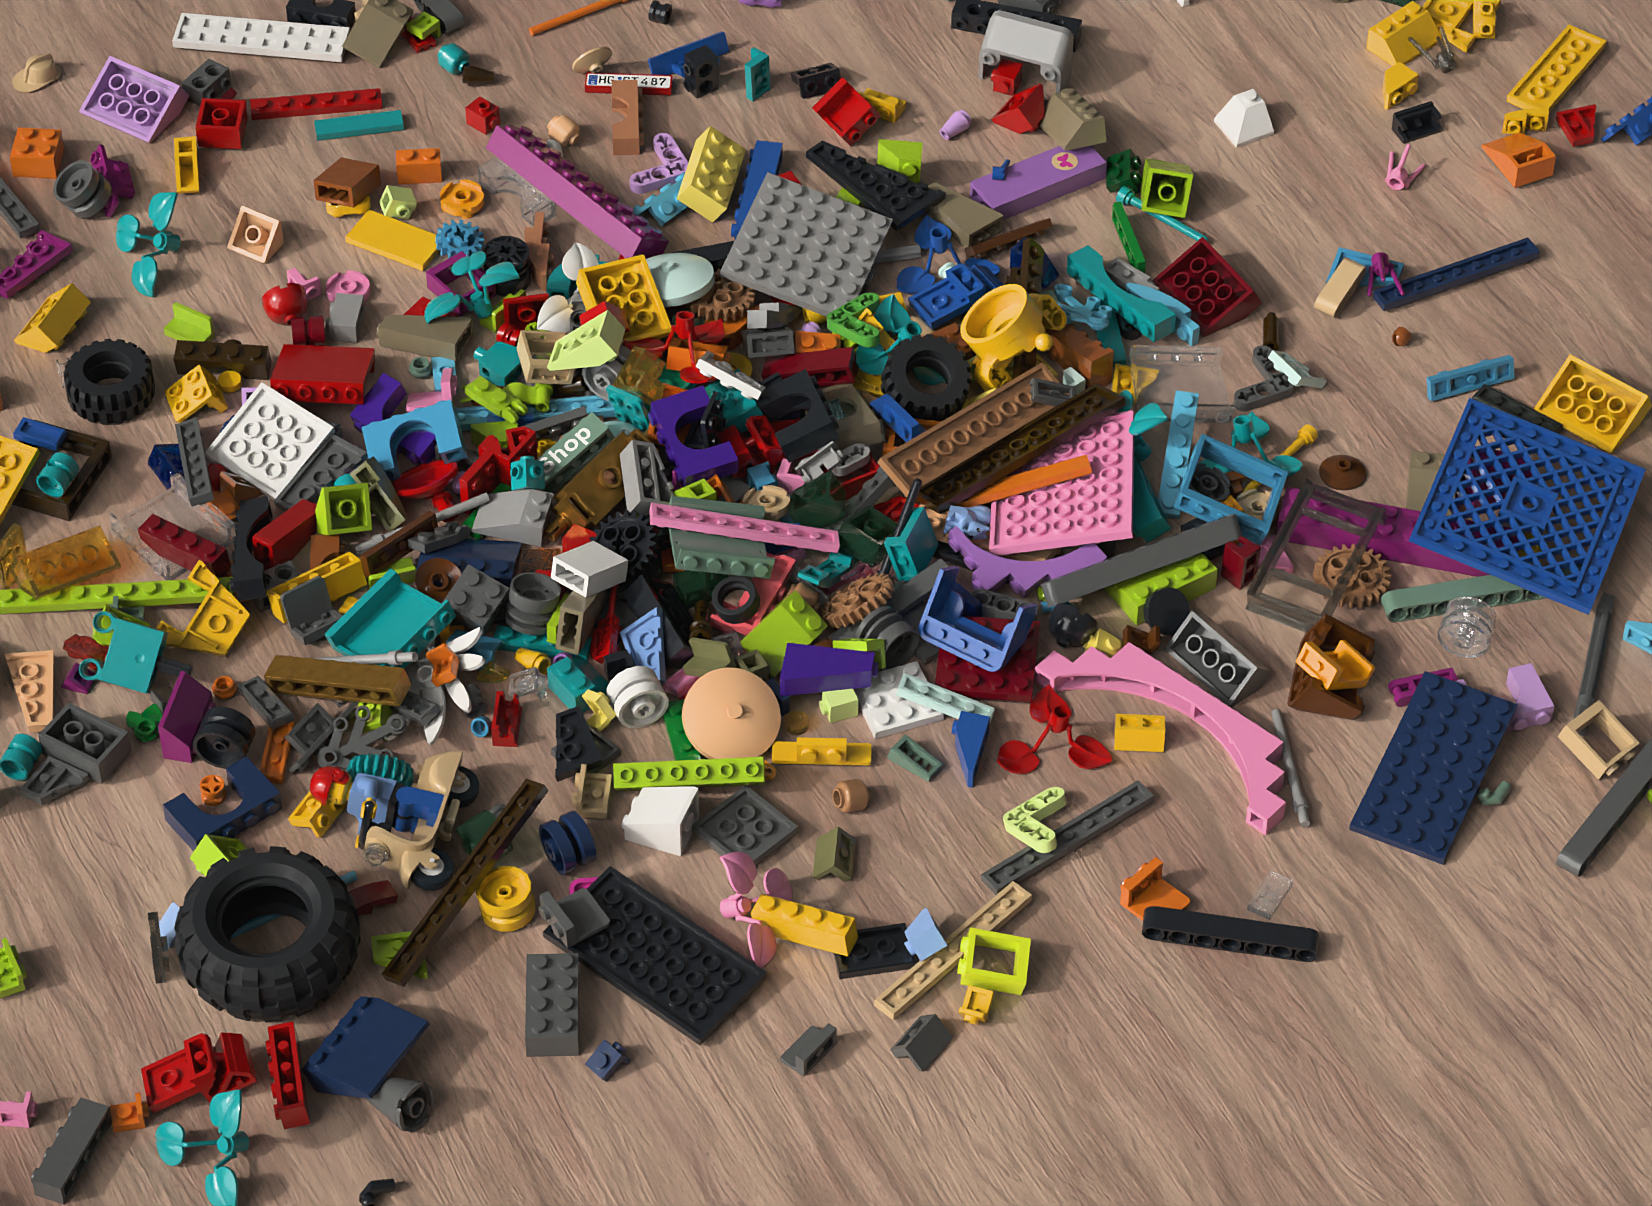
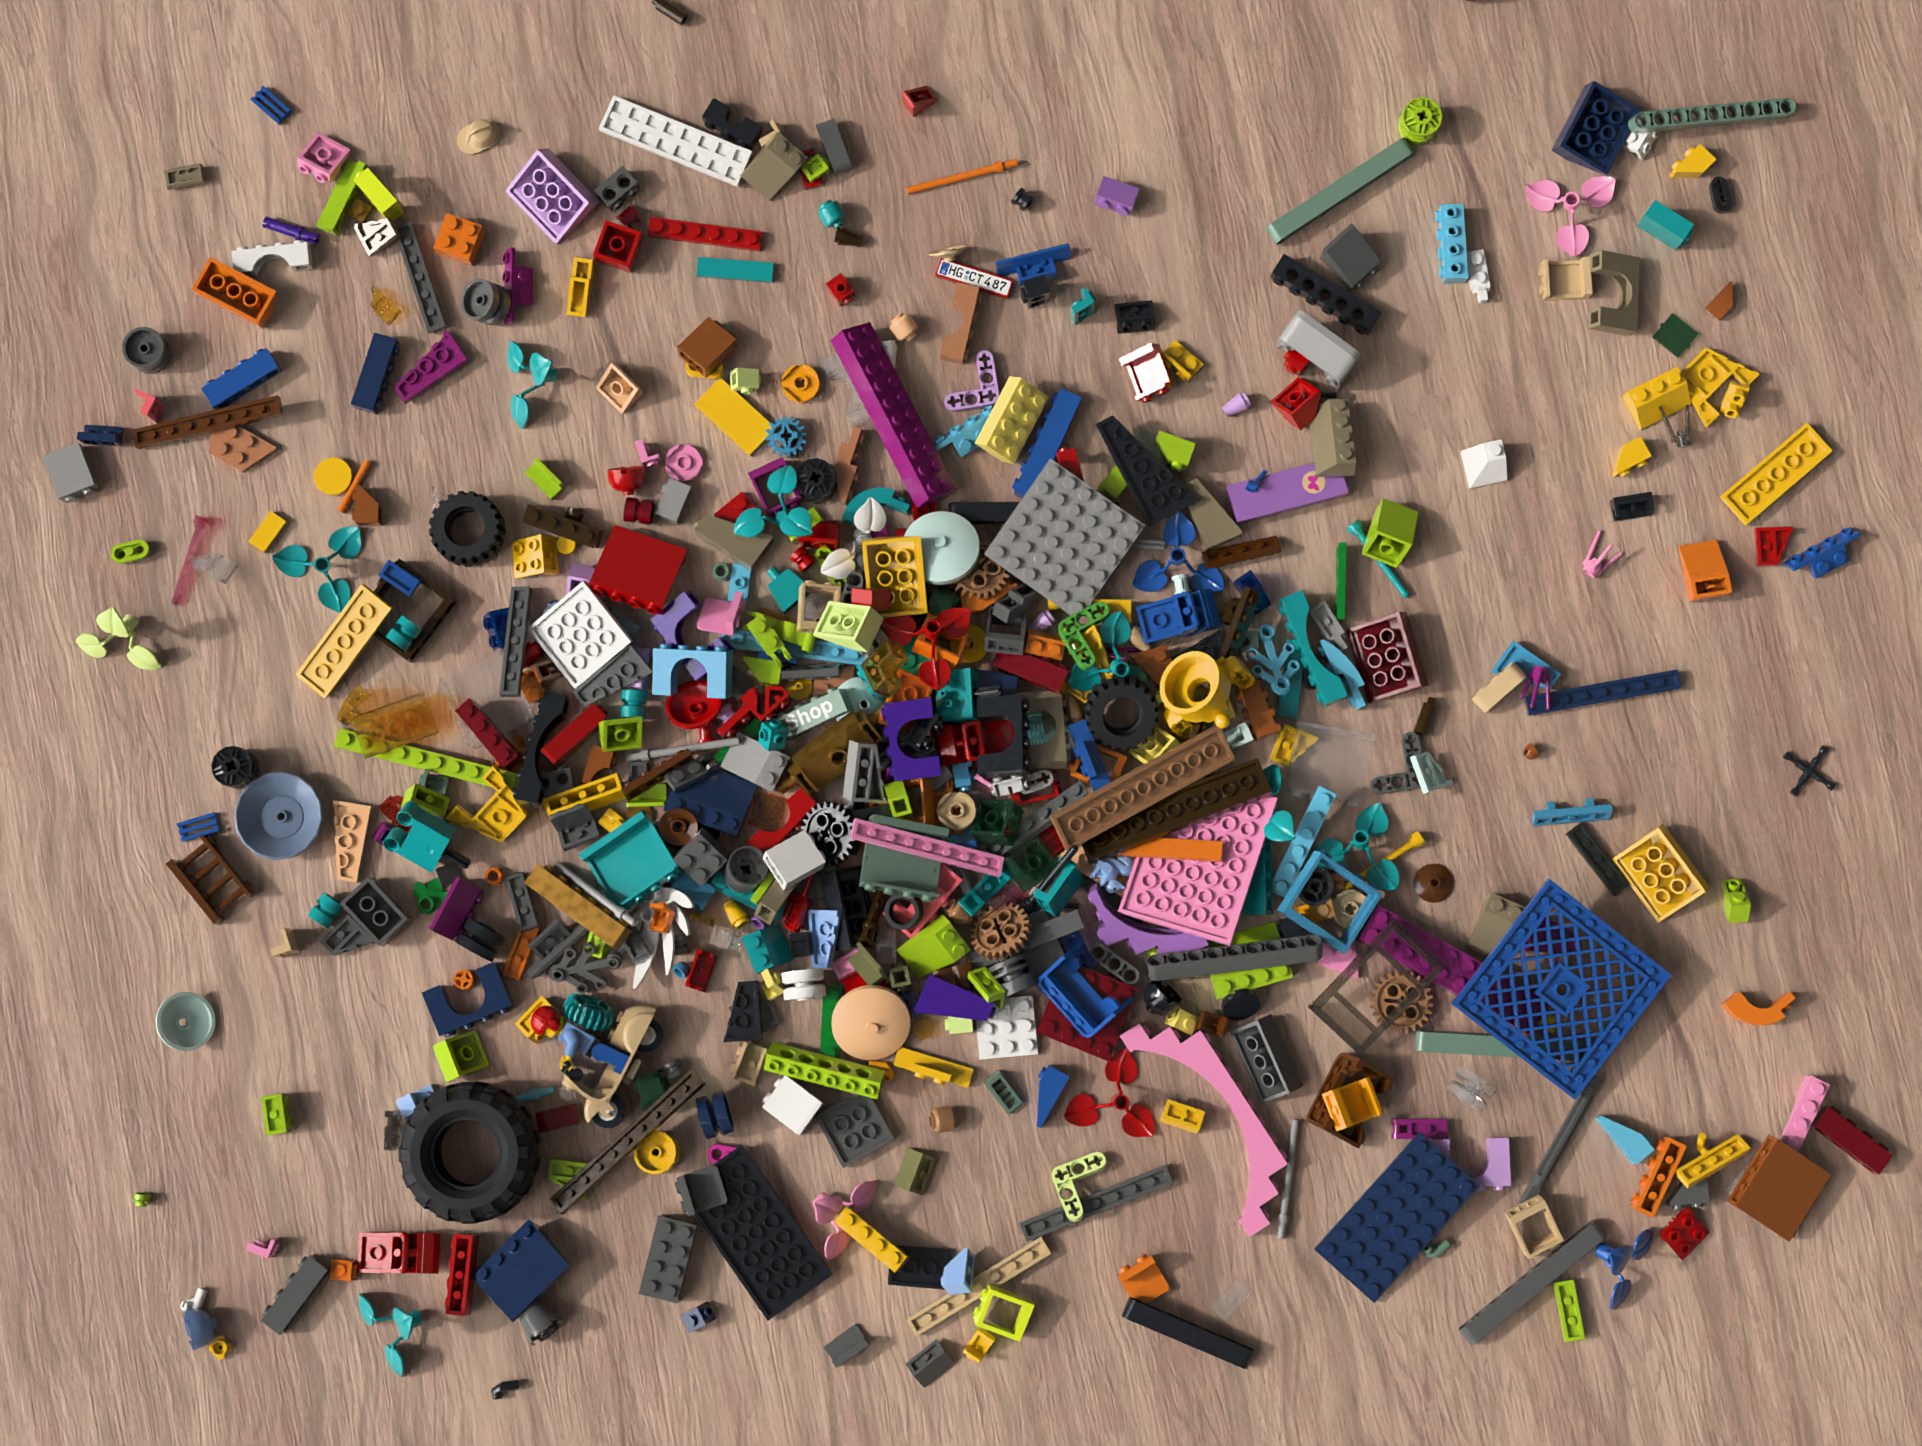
camera: 20 degrees right, 35 degrees up
yellow slope [14,283,91,353] -> none
olive slope [350,456,407,532] -> none
orange brick [396,148,442,185] -> none
white wing [696,351,766,400] -> none
light aqua tile [896,673,995,723] -> none
dark grey tile [1030,378,1075,406] -> none
dark green bracket [1106,148,1142,194] -> none
dark red hinge [1221,536,1261,590] -> none
yellow slope [1502,109,1549,134] -> none

